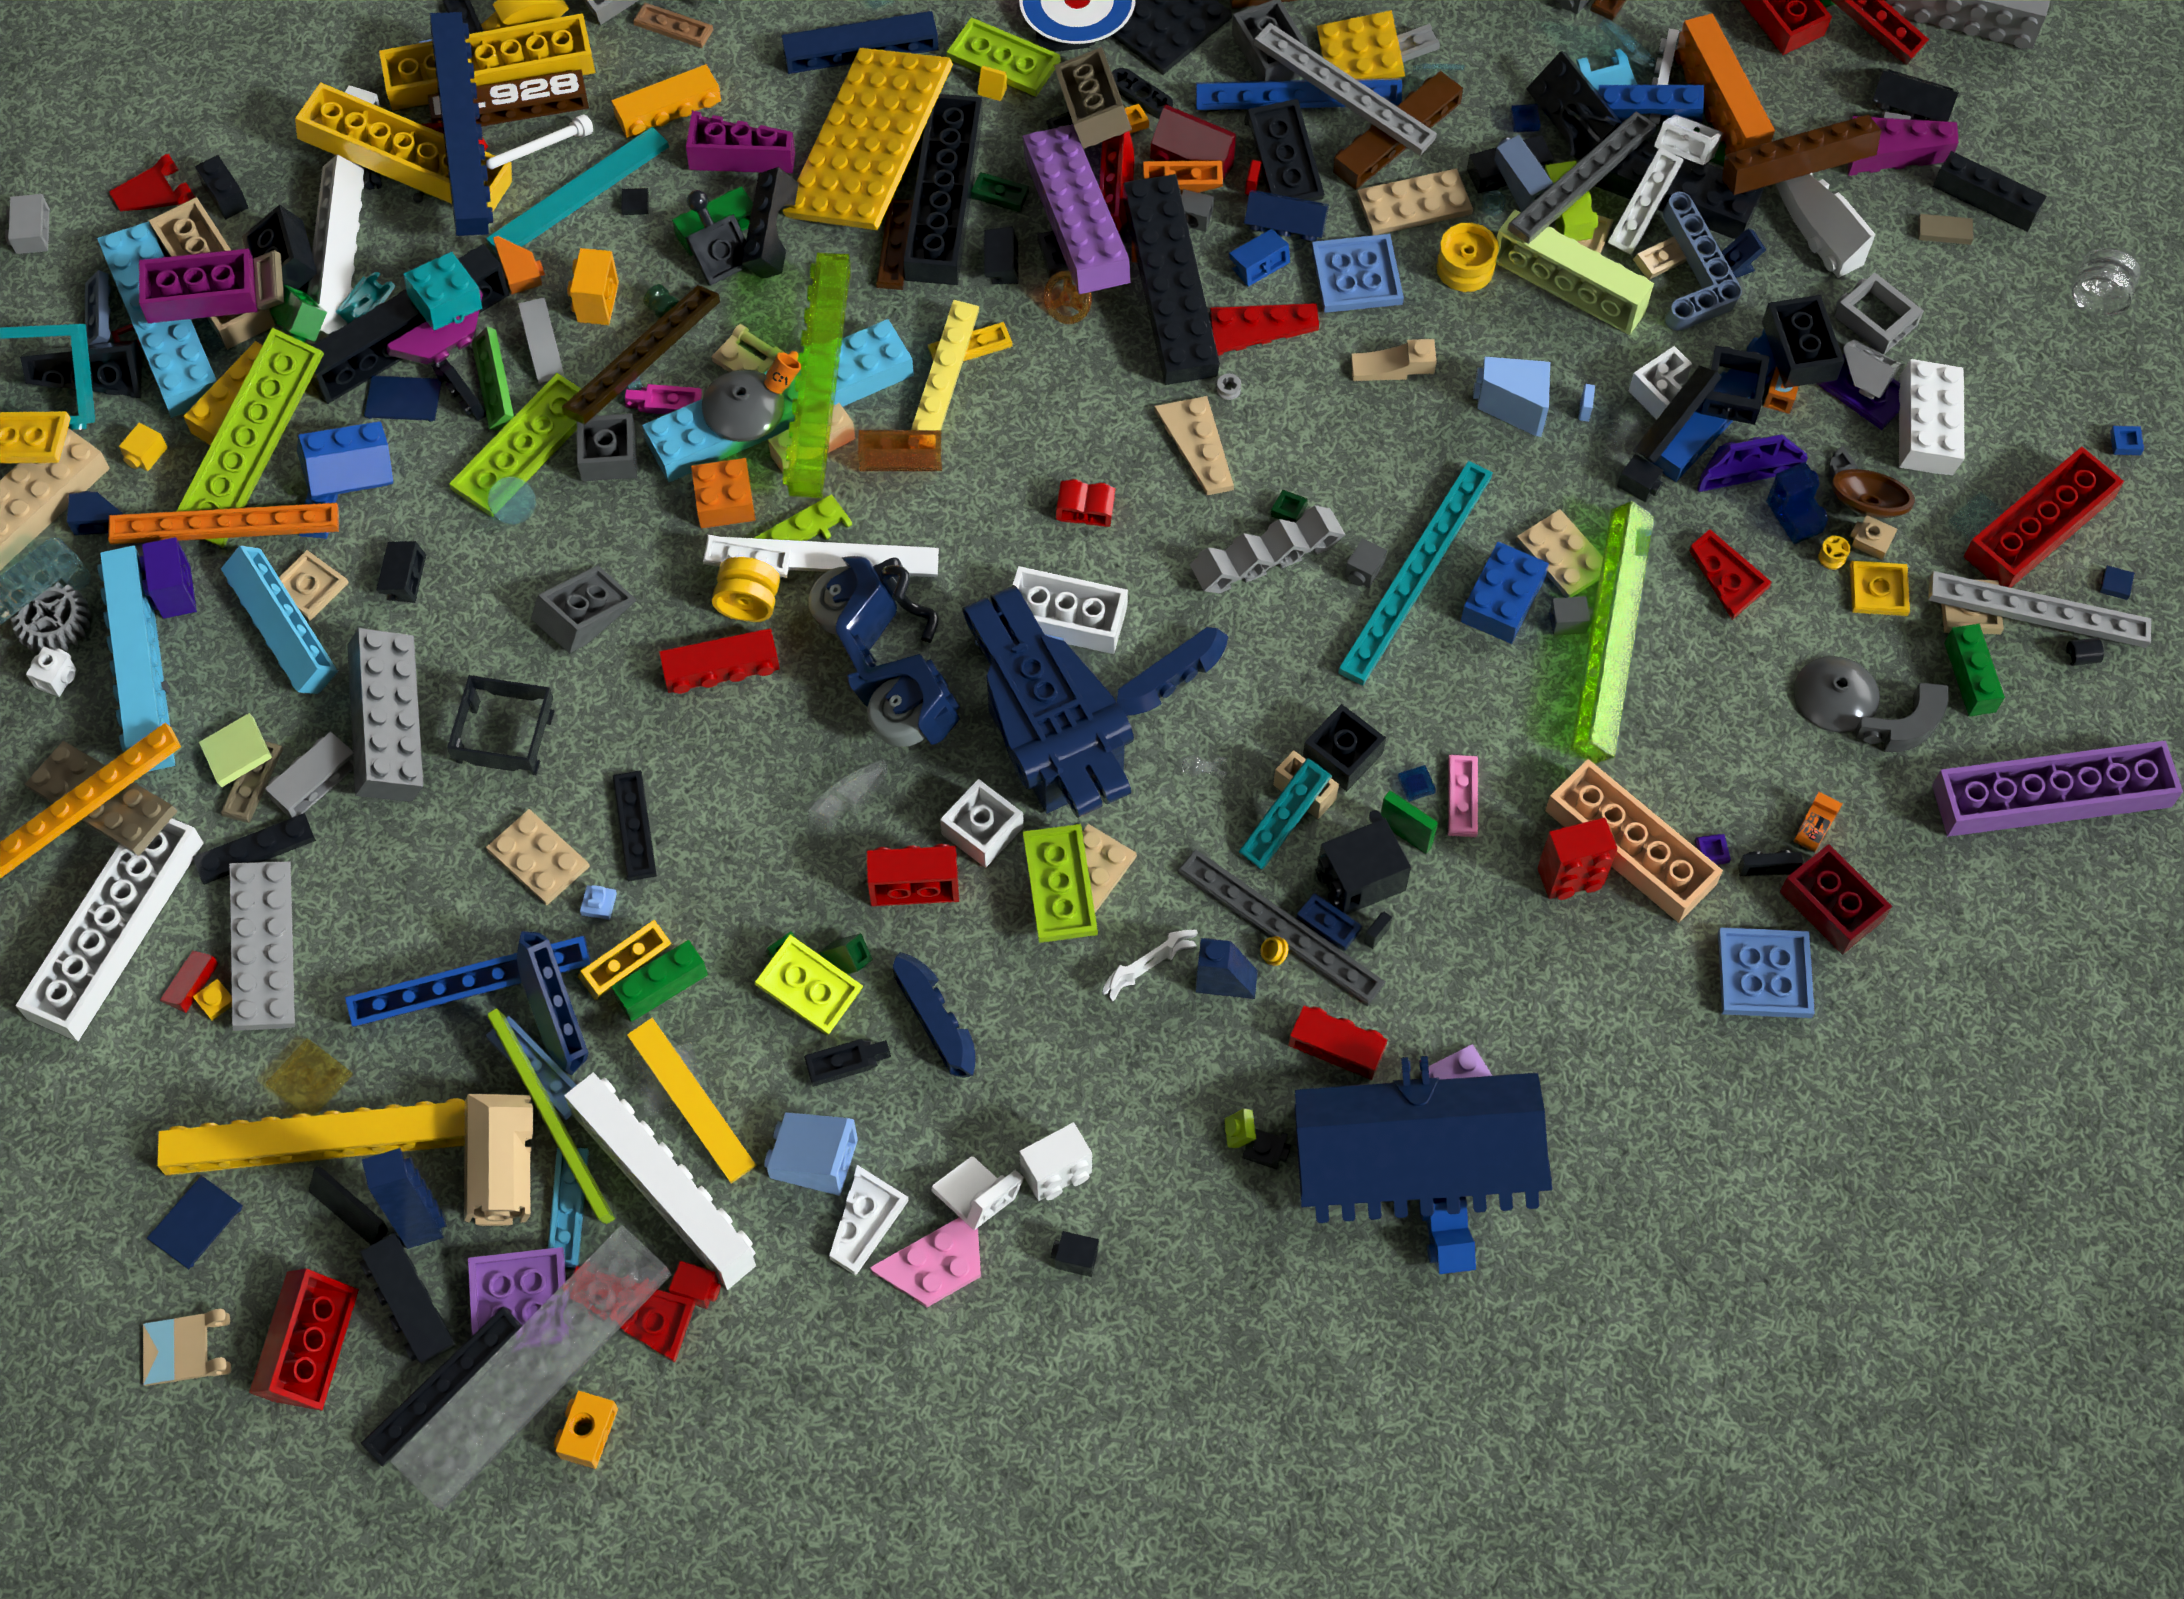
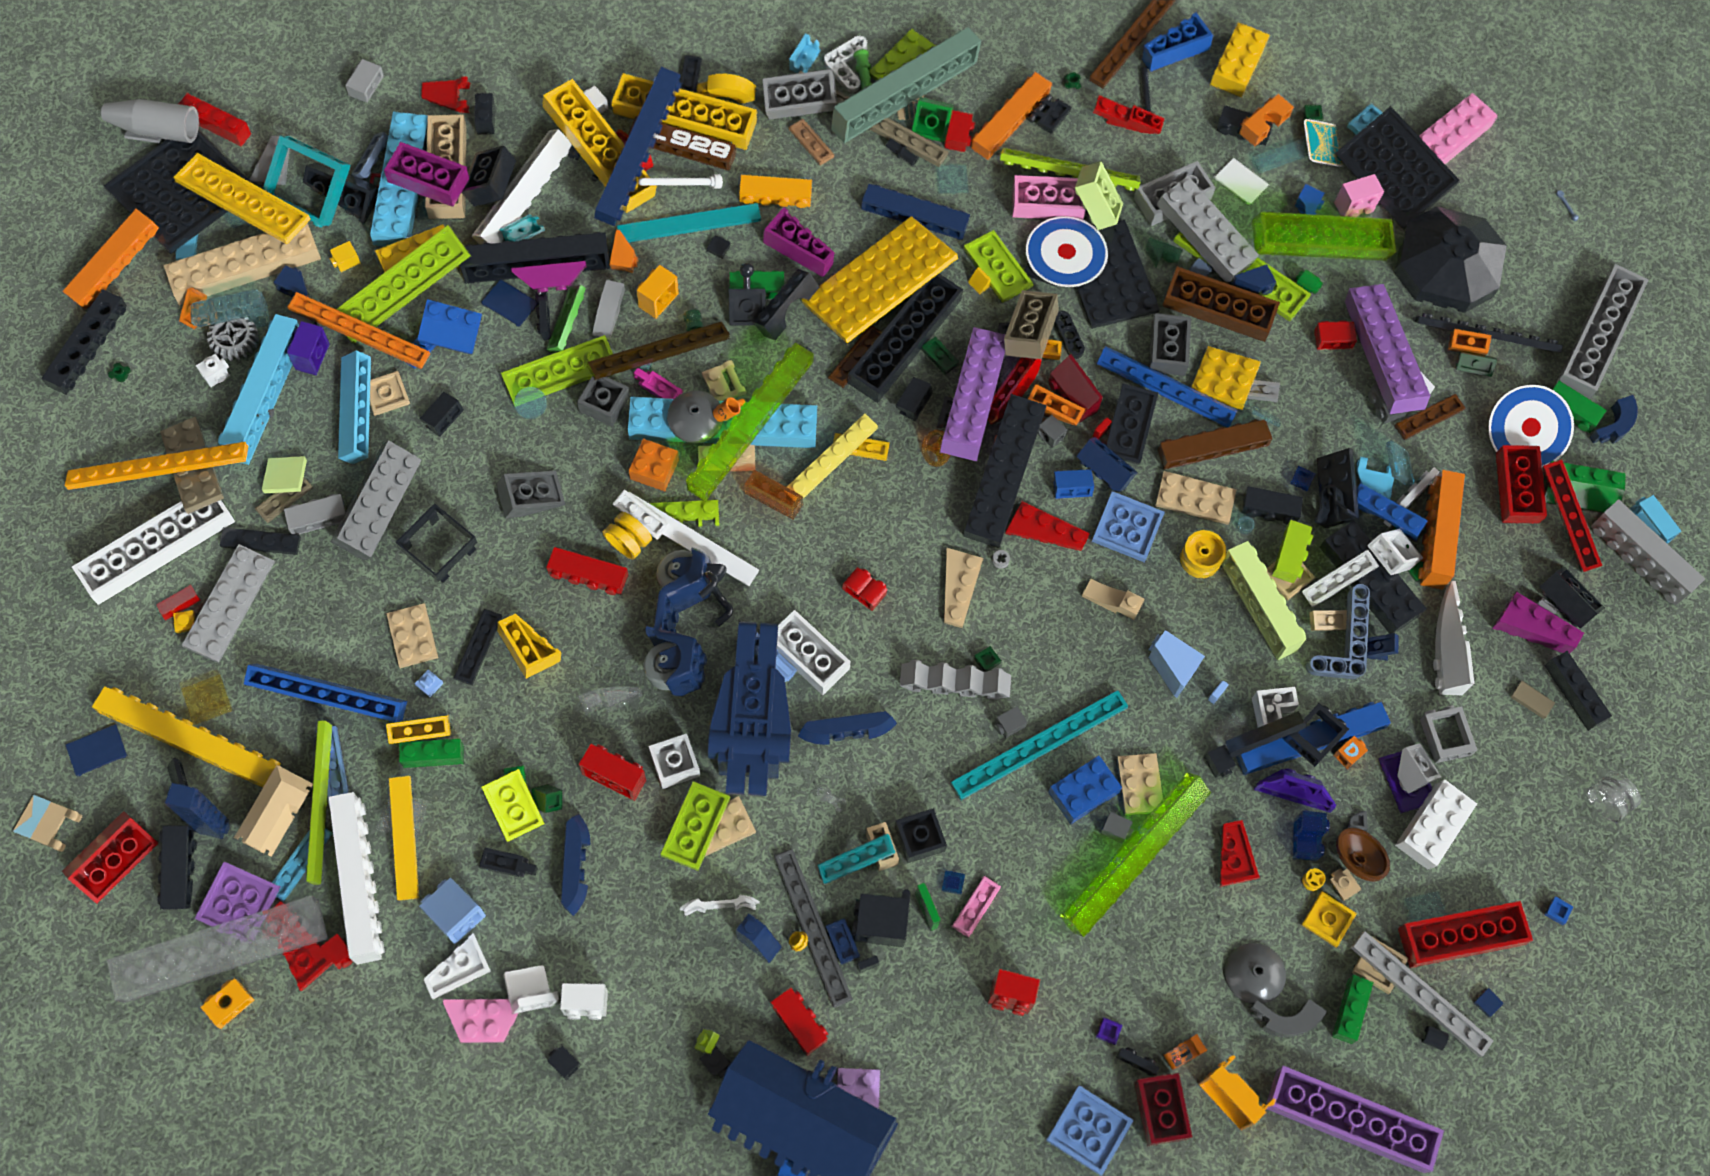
camera: 25 degrees right, 5 degrees up
dark tan tile [253,250,284,311] -> none
green brick [270,284,328,343] -> none
black tile [361,1306,527,1467] -> none
teal brick [403,252,482,331] -> none
brick [517,931,589,1075] -> none
light grey plate [1254,23,1437,156] -> none
sand blue slope [1494,135,1554,212] -> none
dark grey tile [1507,112,1657,244] -> none
light nougat brick [1545,759,1723,923] -> none
reddish brown brick [1722,114,1881,195] -> none
black brick [1762,295,1844,388] -> none
none -> yellow wedge [497,614,561,678]
none -> light orange piece [1199,1056,1276,1131]

